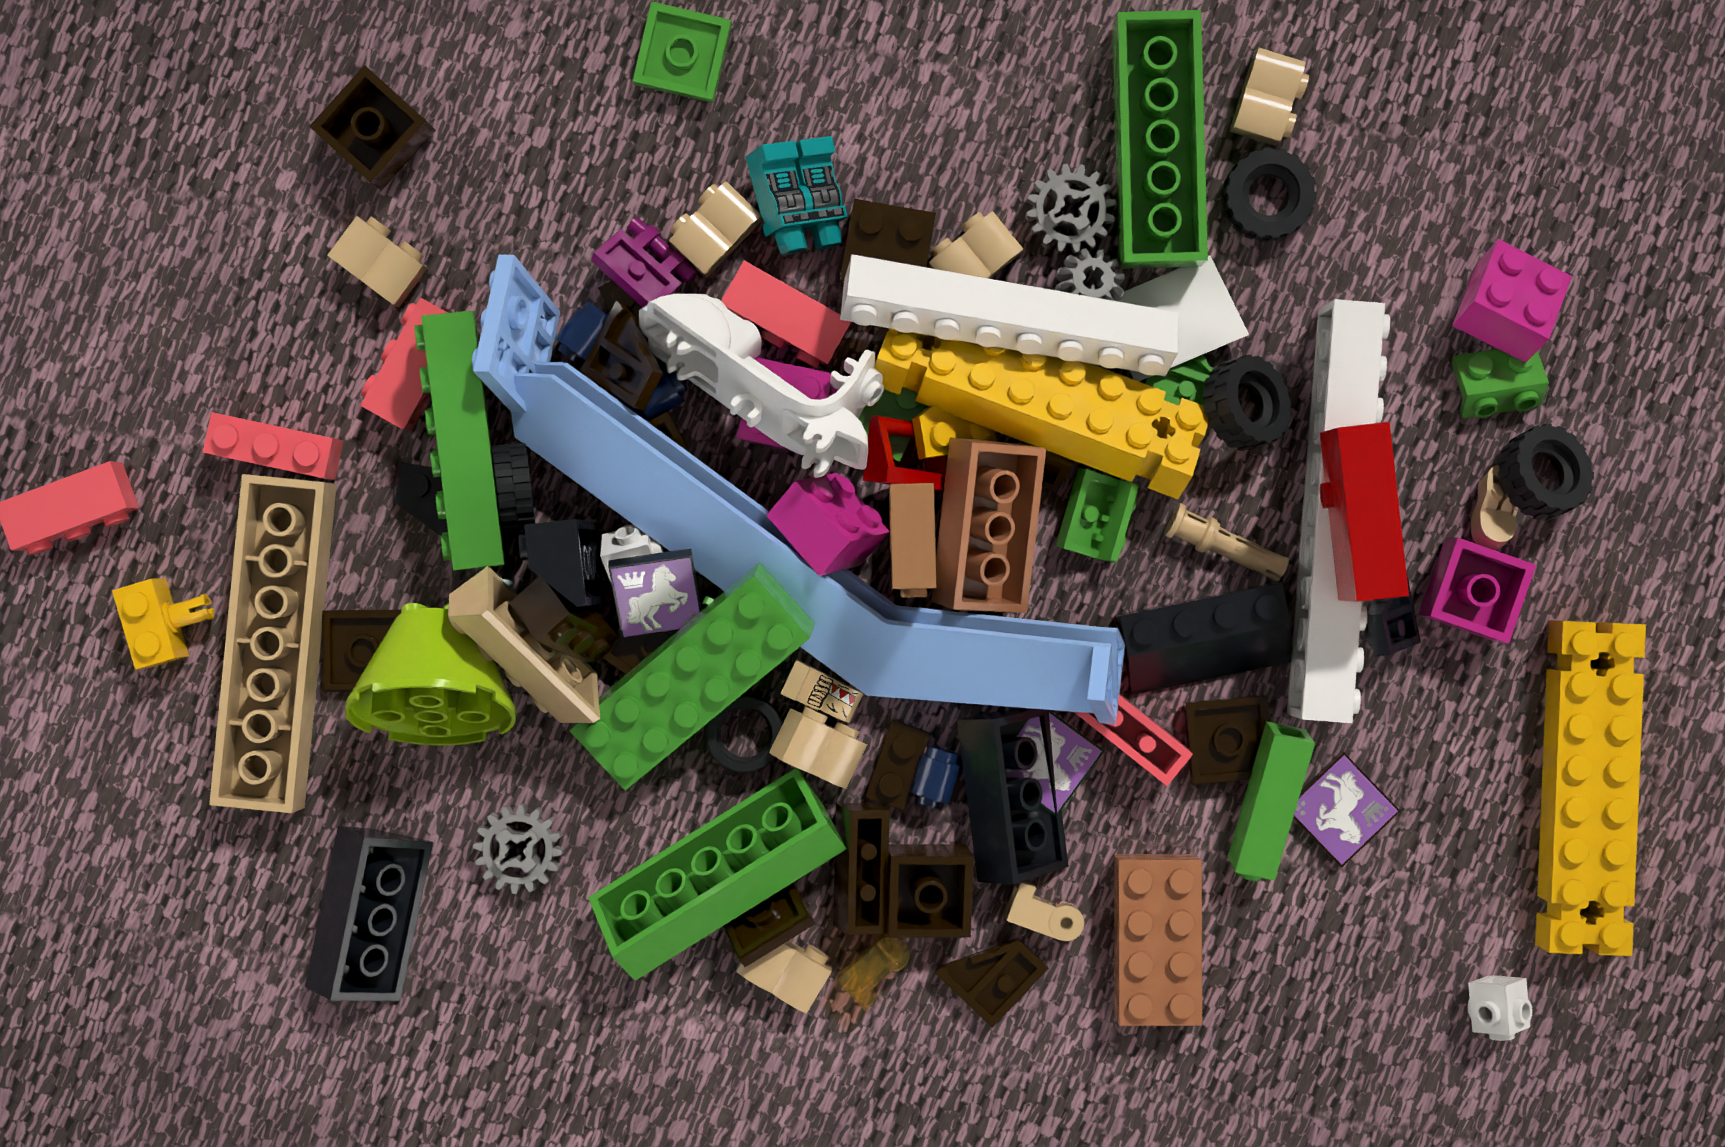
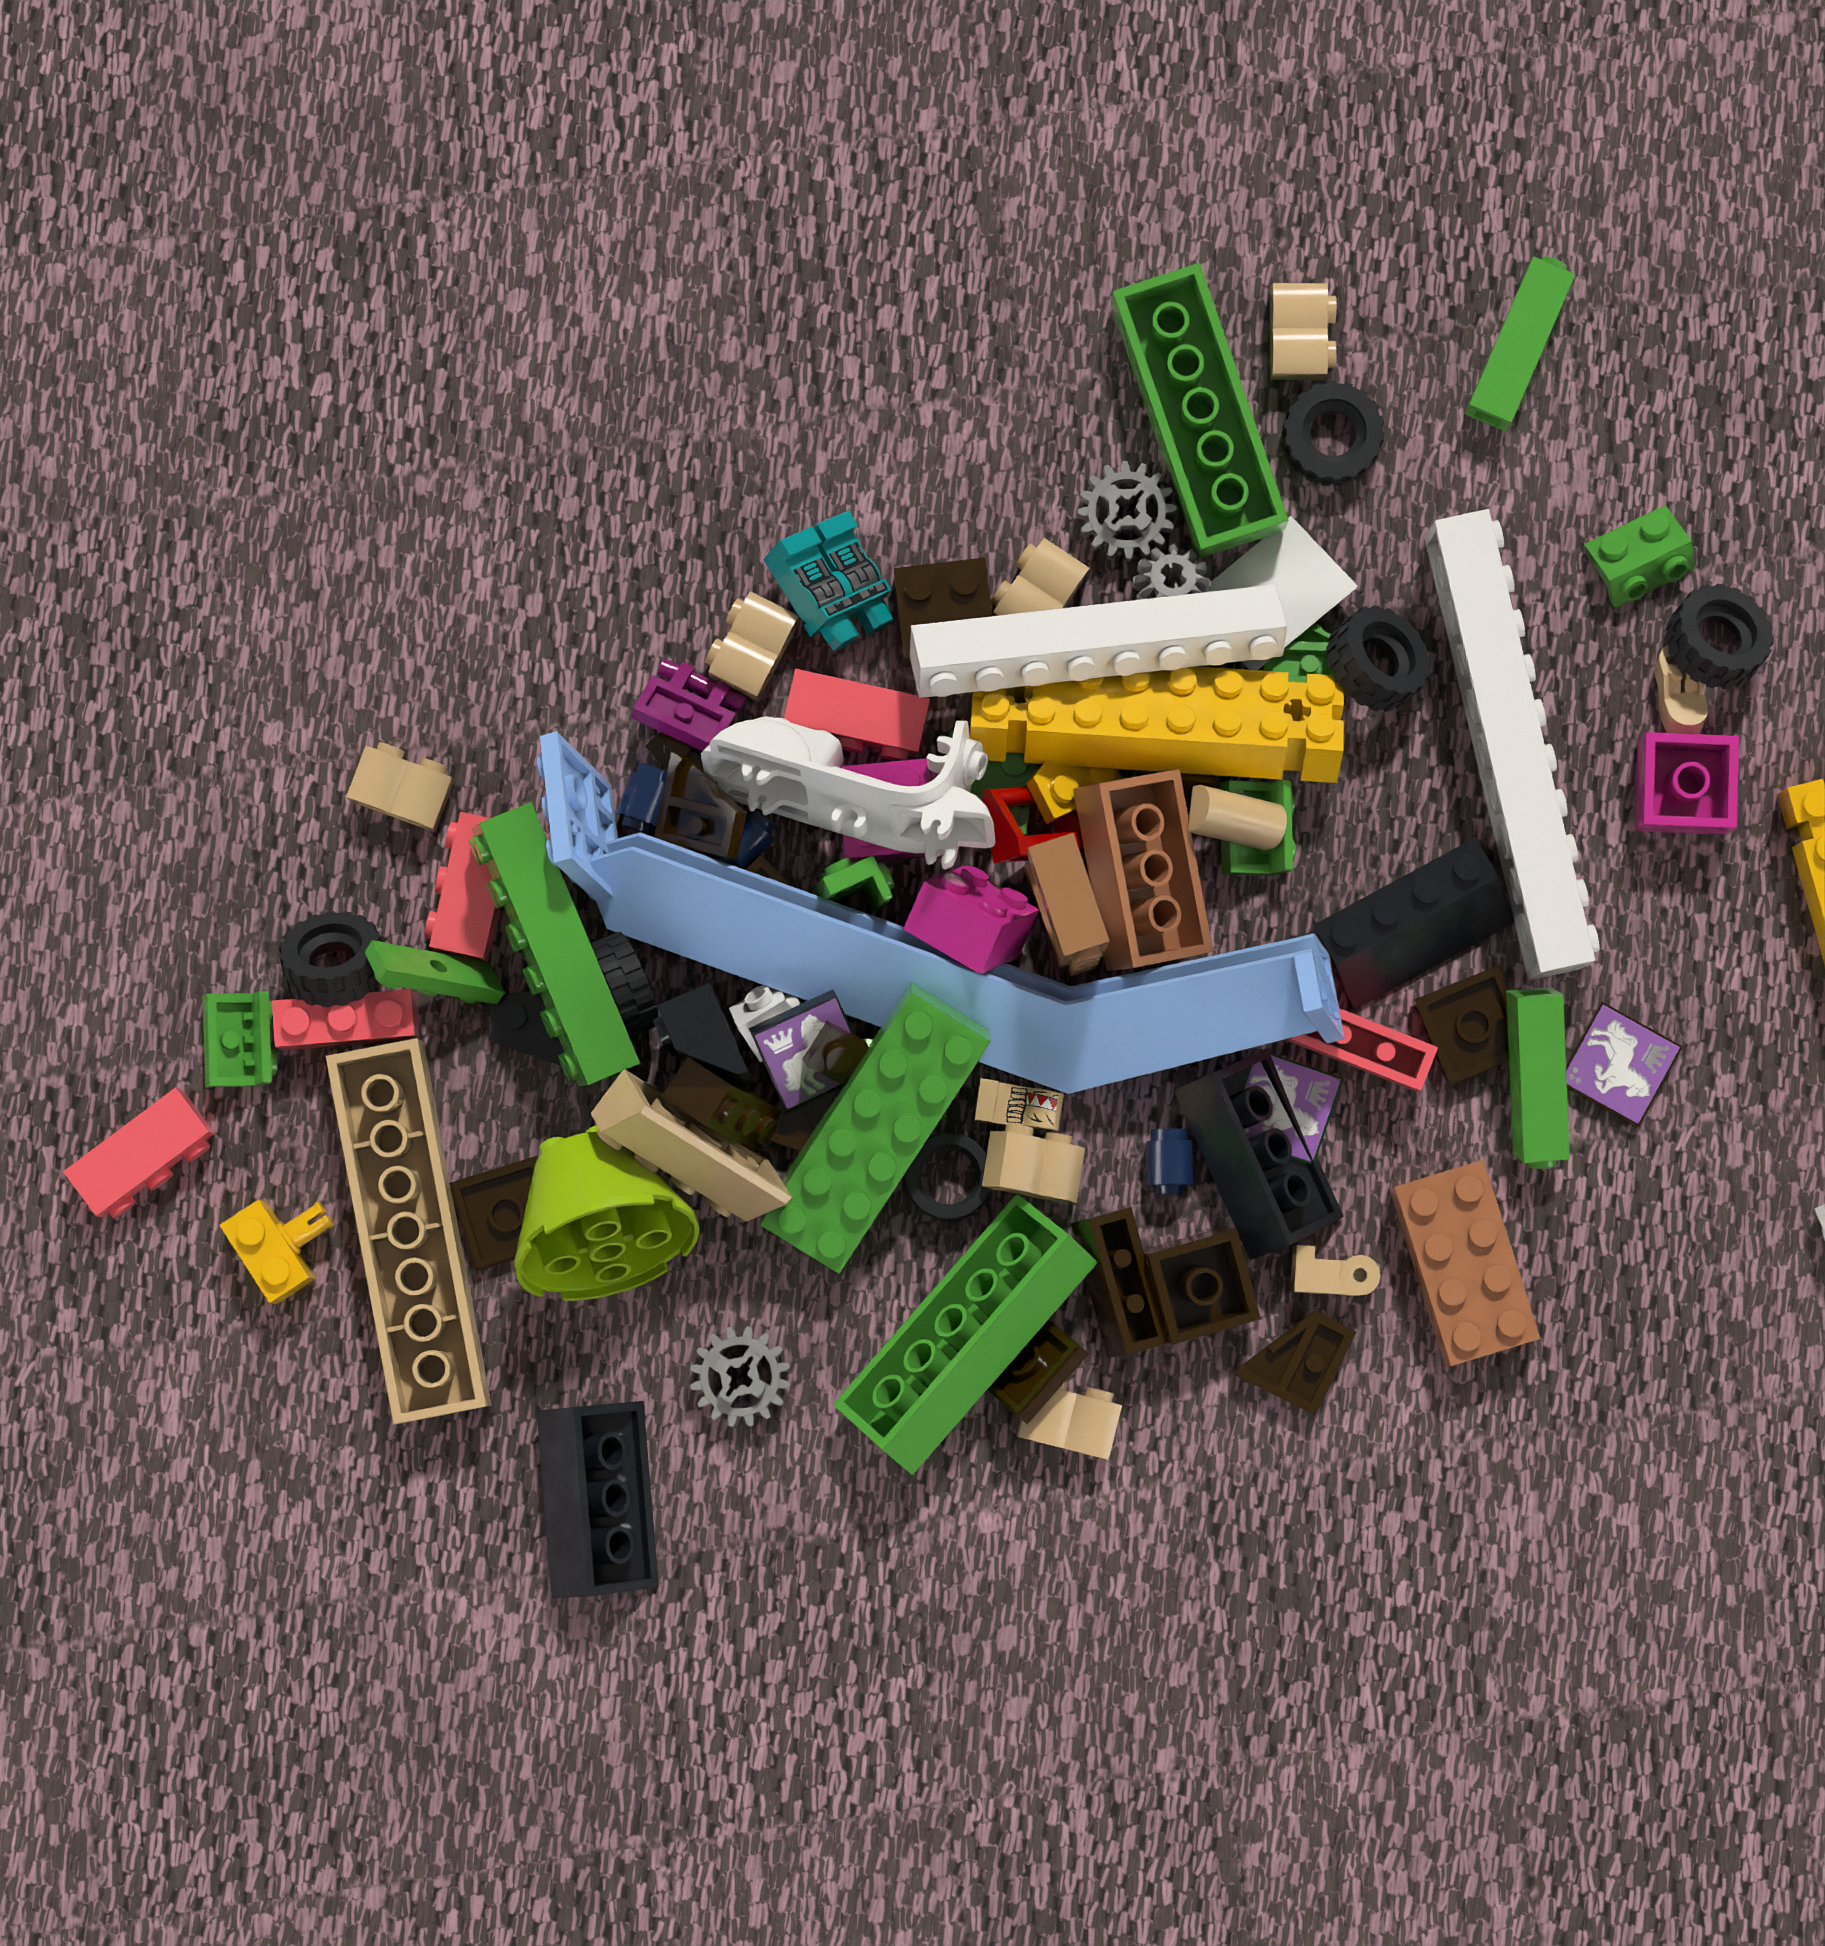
camera: 15 degrees left, 5 degrees down
dark brown brick [309,65,436,191] -> none
bright green plate [633,1,732,103] -> none
clear yellow leg [837,934,910,1011] -> none
dark brown plate [865,719,930,810] -> none
tan pin [1164,503,1289,582] -> none
red brick [1320,422,1409,602] -> none
black wing [1365,571,1421,657] -> none
dark pink brick [1452,239,1572,363] -> none
none -> bright green bracket [202,991,278,1088]
none -> black tyre [279,911,381,1007]
none -> bright green tile [365,940,504,1004]
none -> dark brown plate [802,1021,869,1086]
none -> bright green bracket [813,855,895,913]
none -> tan brick [1188,785,1287,850]
none -> bright green brick [1464,256,1575,432]

